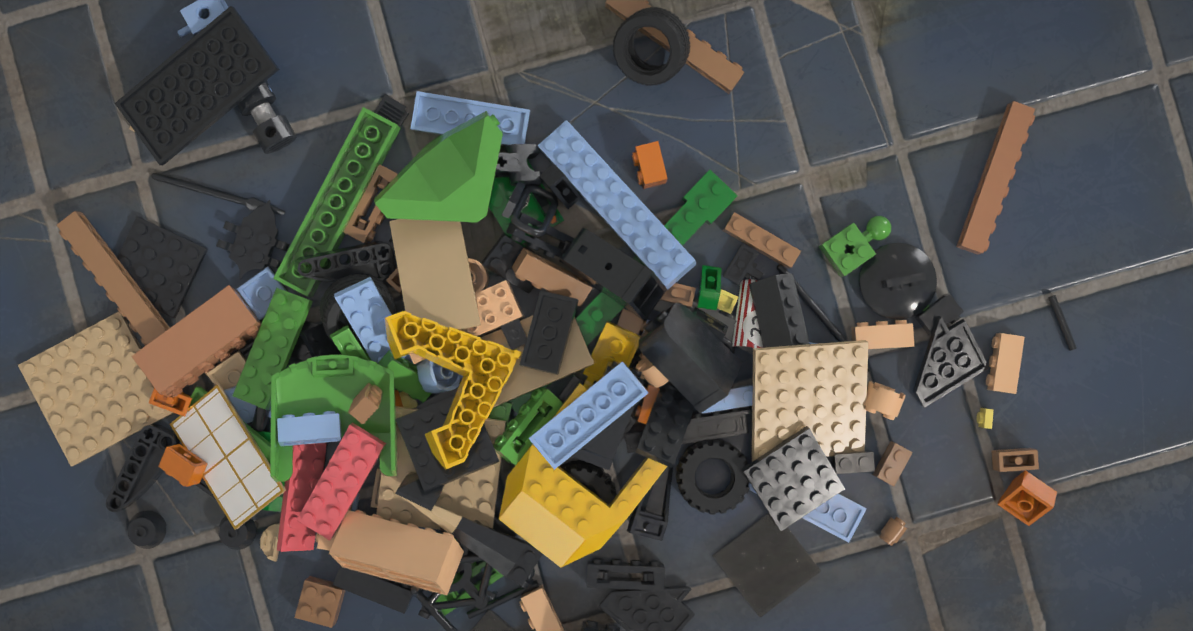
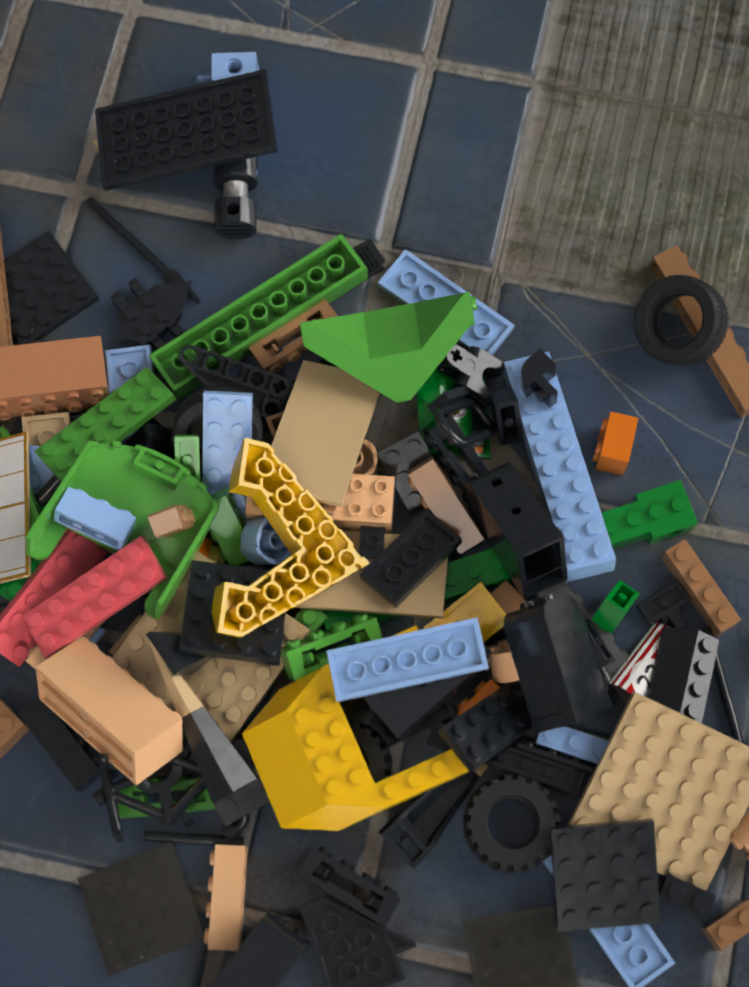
camera: 30 degrees right, 15 degrees down
medium nougat plate [660,283,696,307] -> none
light yellow plate [717,289,738,314] -> none
none -> black brick [521,349,558,408]

